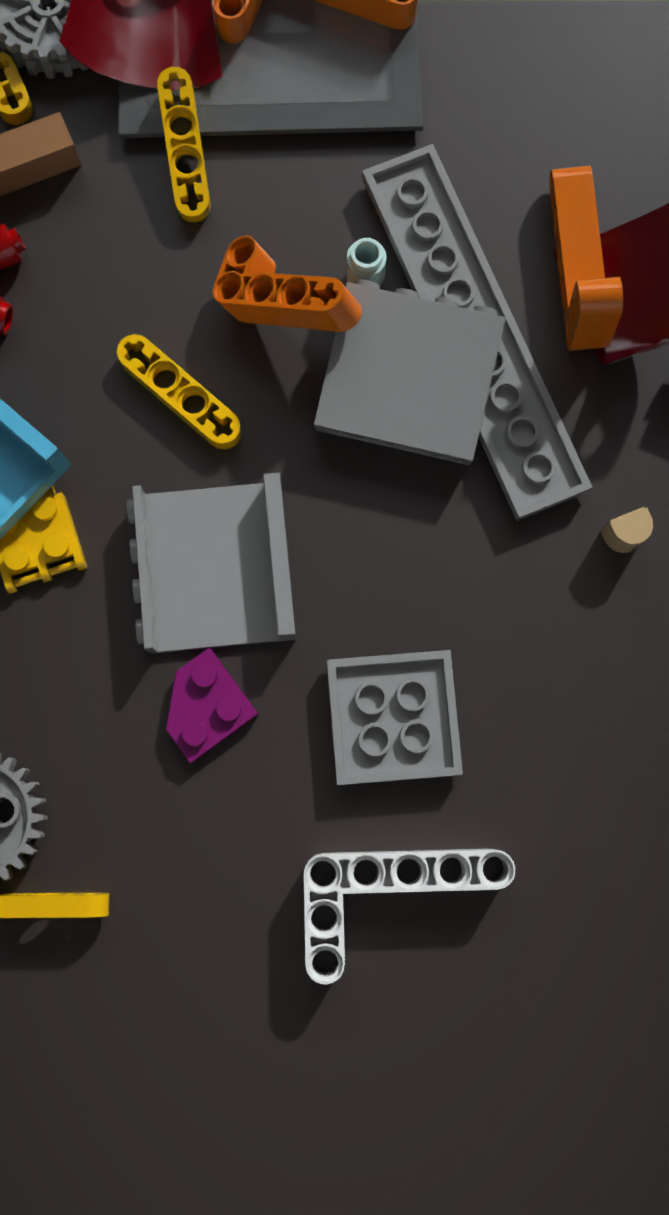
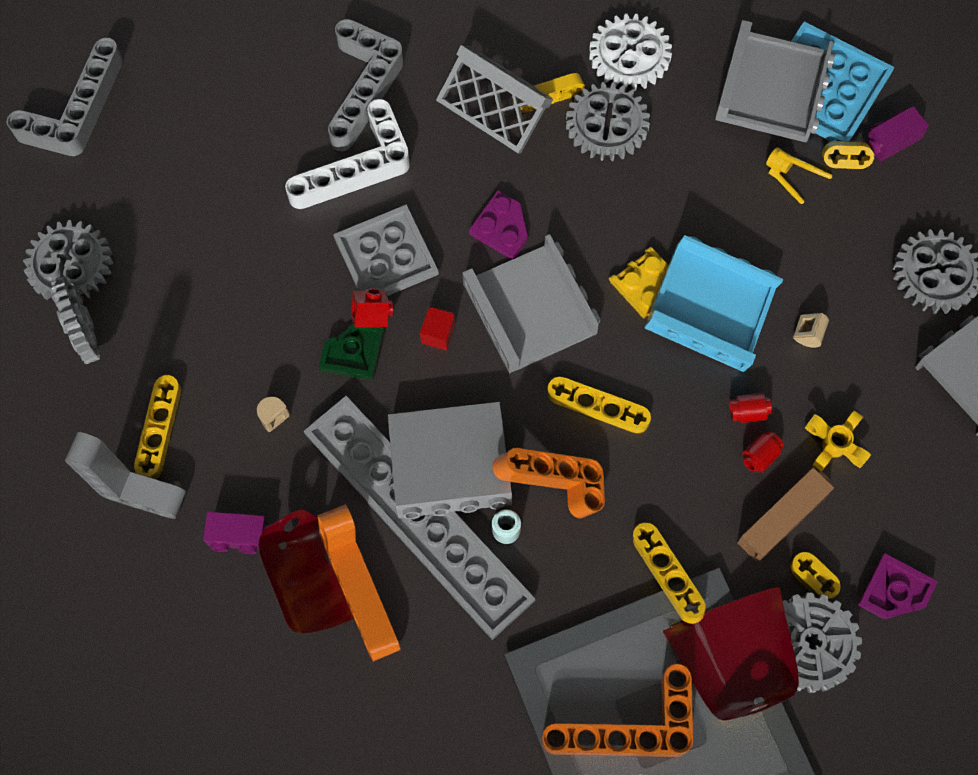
camera: 165 degrees right, 10 degrees down
none -> dark green plate [318,324,385,380]
none -> light grey beam [328,19,404,152]
none -> red brick [351,288,393,327]
none -> red piece [420,307,455,351]
none -> light grey fence [436,45,554,153]

